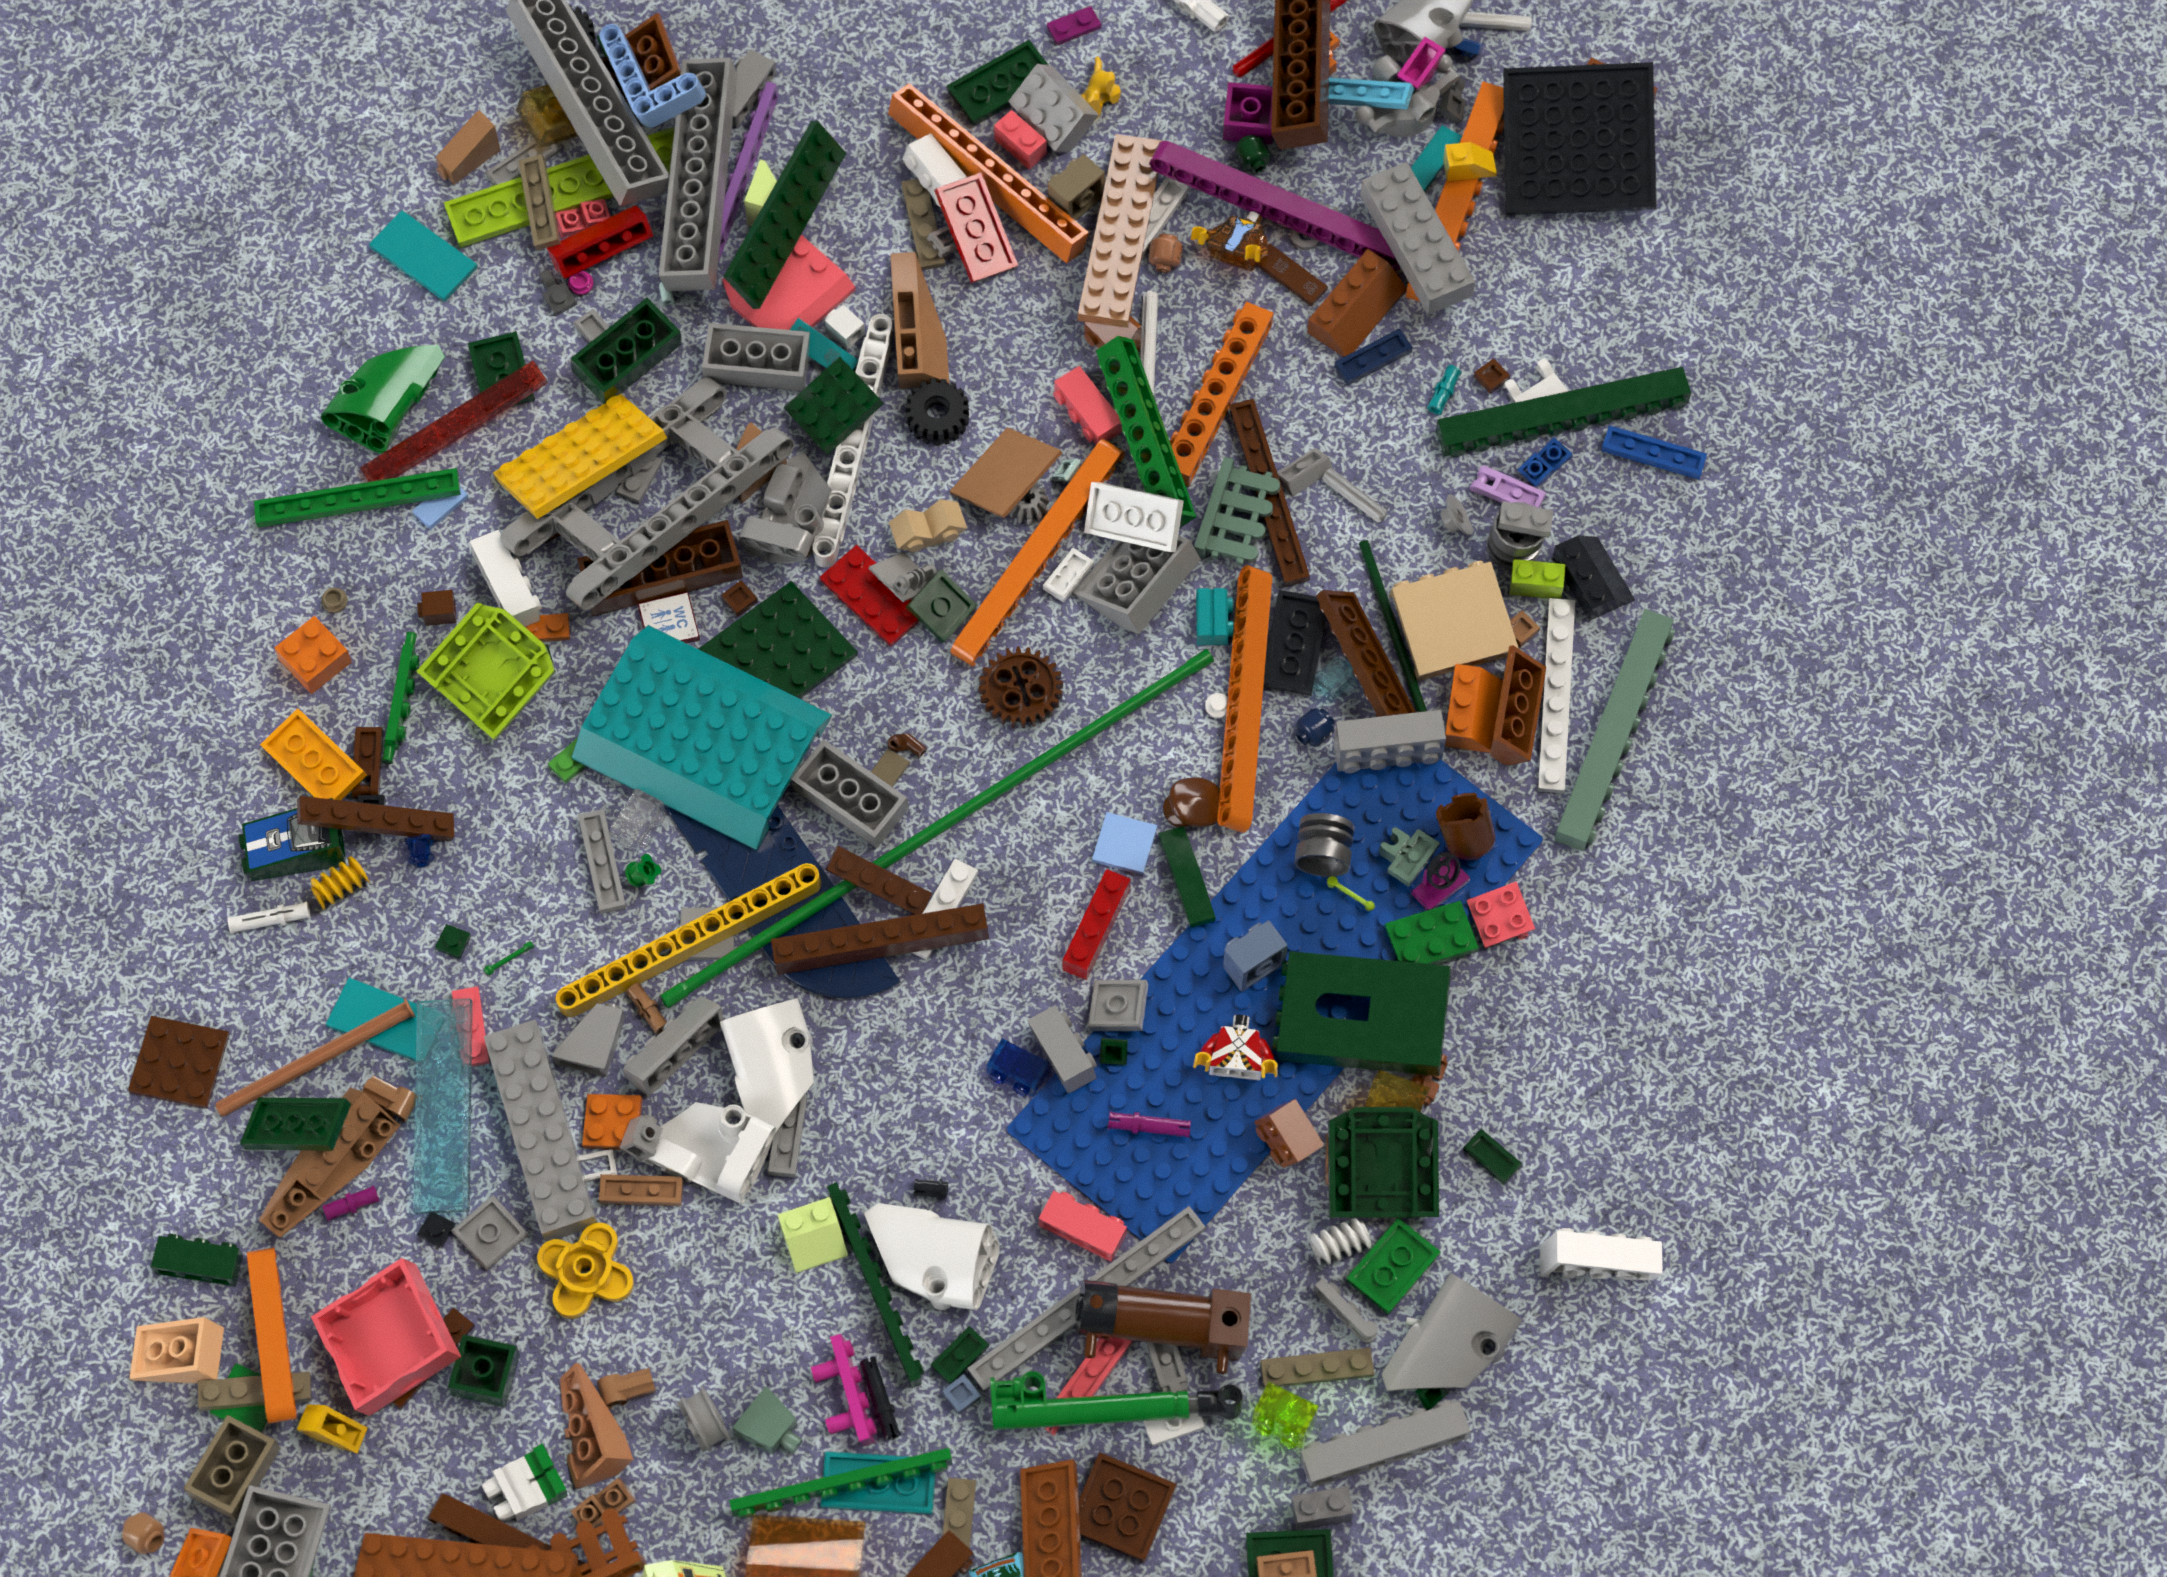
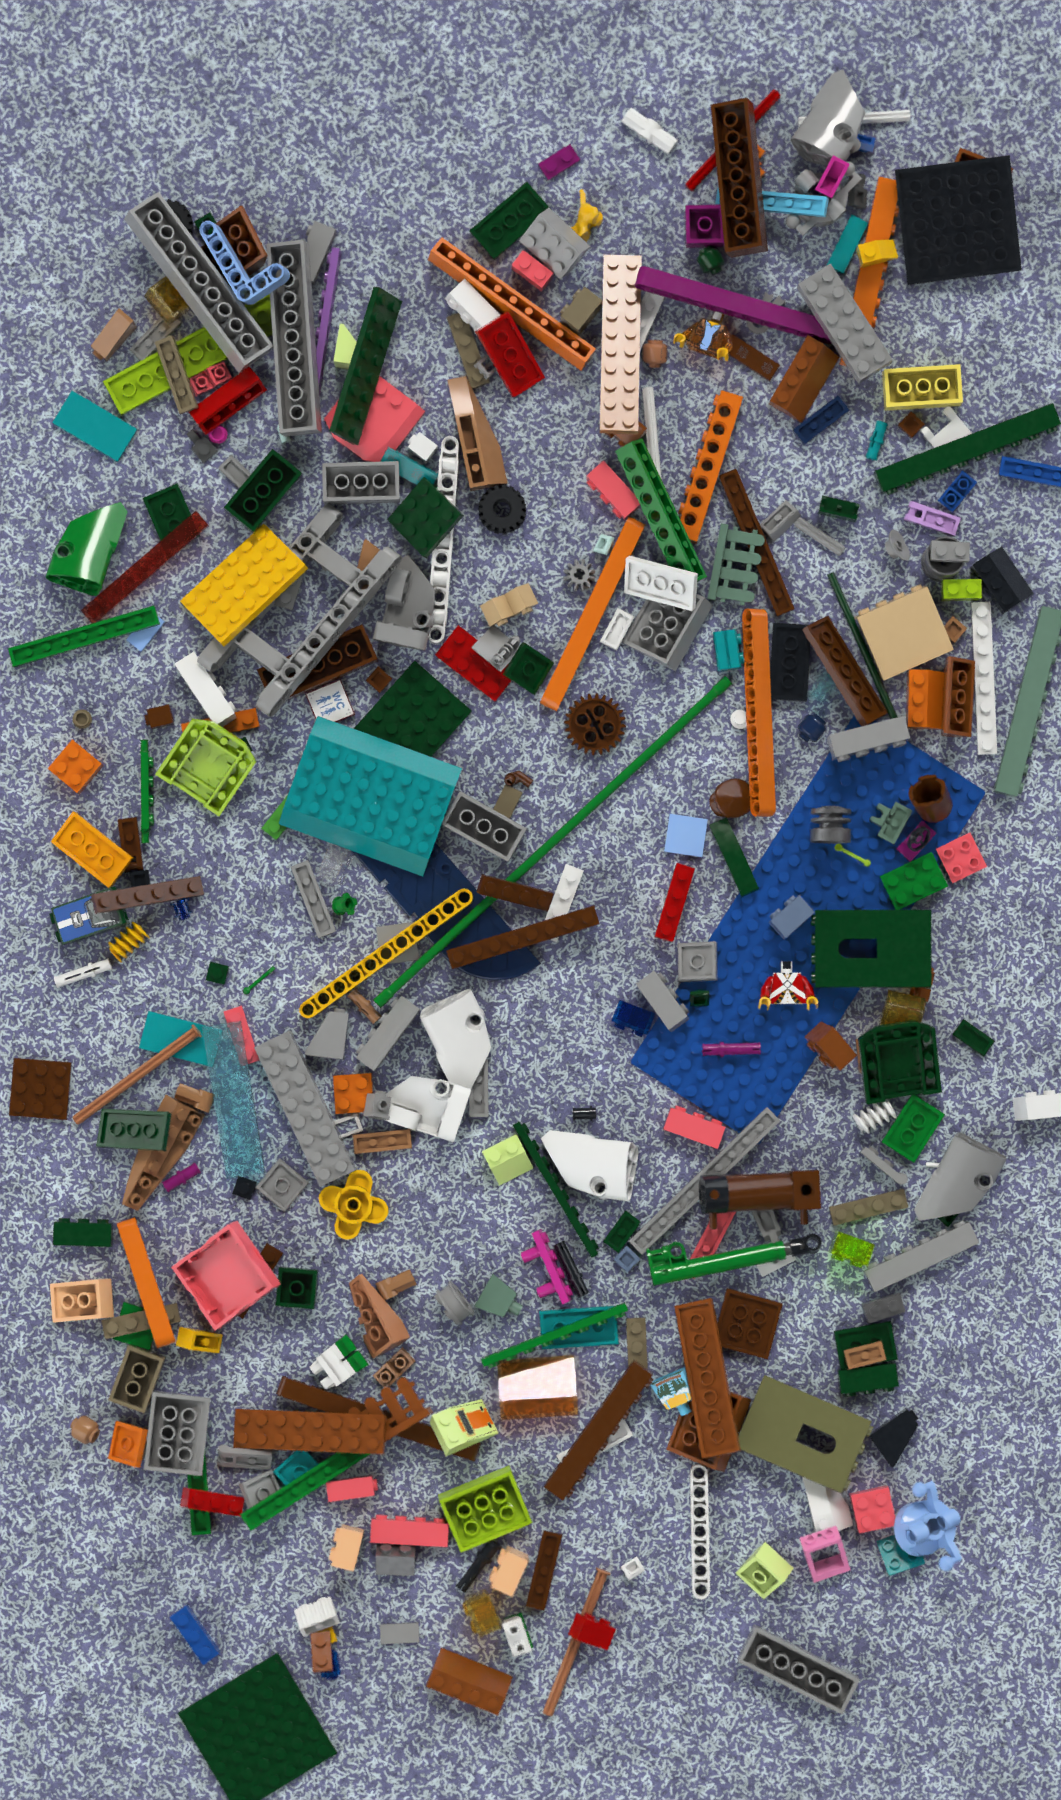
camera: 10 degrees left, 20 degrees up
medium nougat piece [949,427,1062,518] -> none
none -> dark green hinge [818,495,860,522]
none -> light yellow brick [882,364,963,411]

